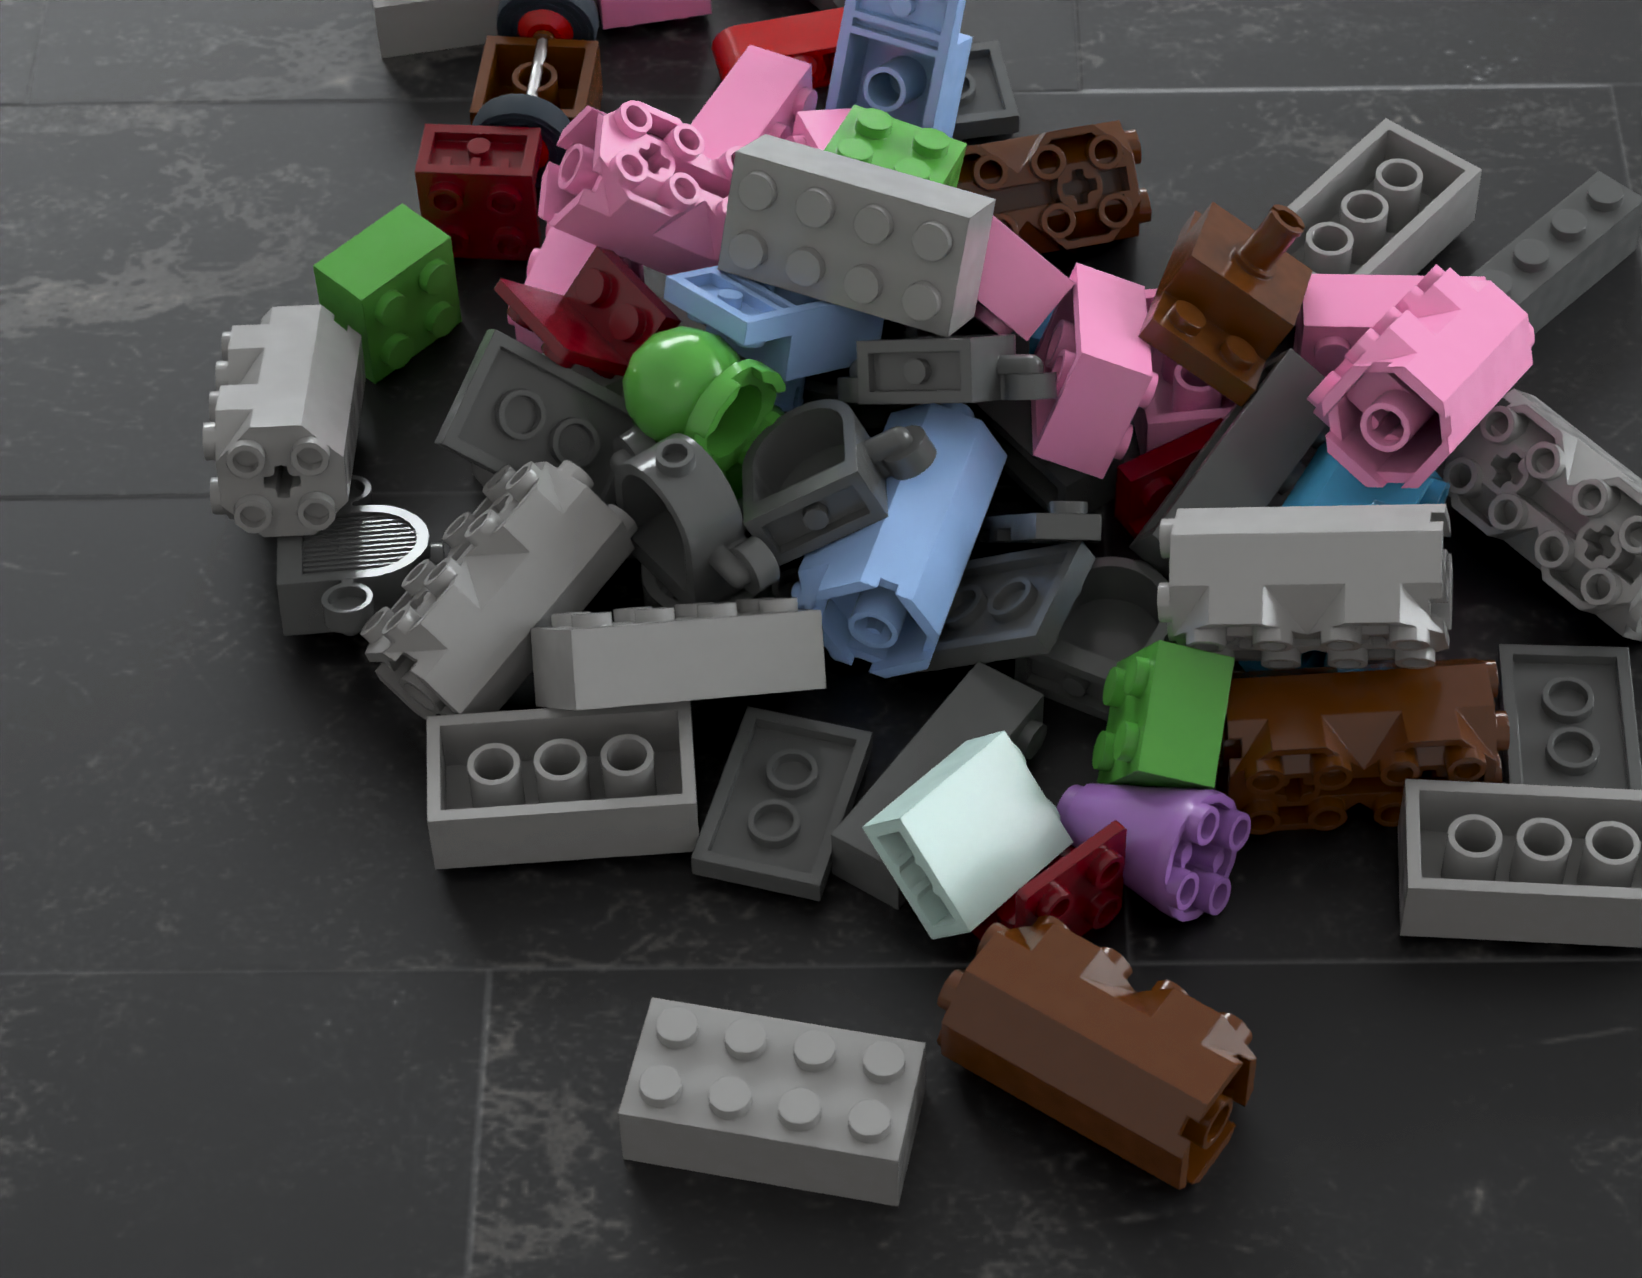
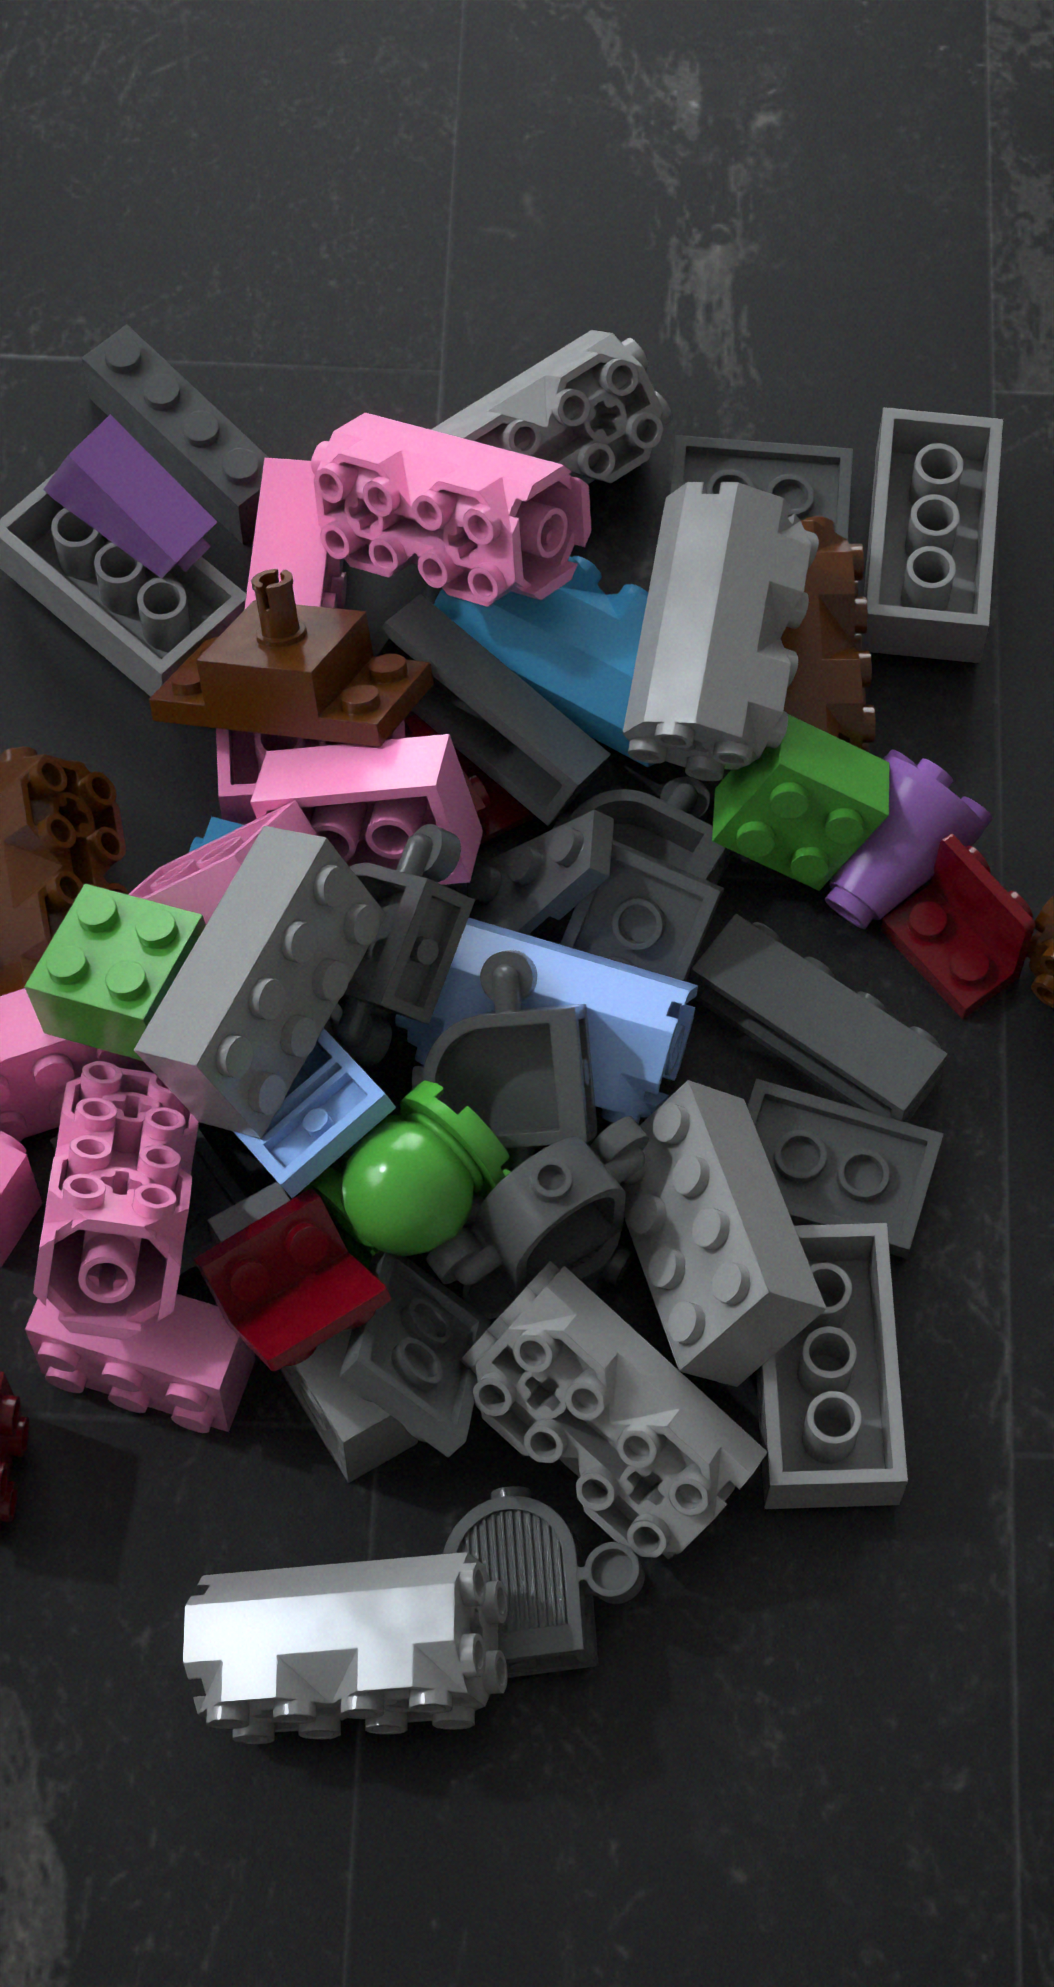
camera: 90 degrees left, 15 degrees up
bright green brick [313,203,462,384] -> none
light aqua brick [862,730,1073,939] -> none
none -> medium lavender slope [43,414,217,579]

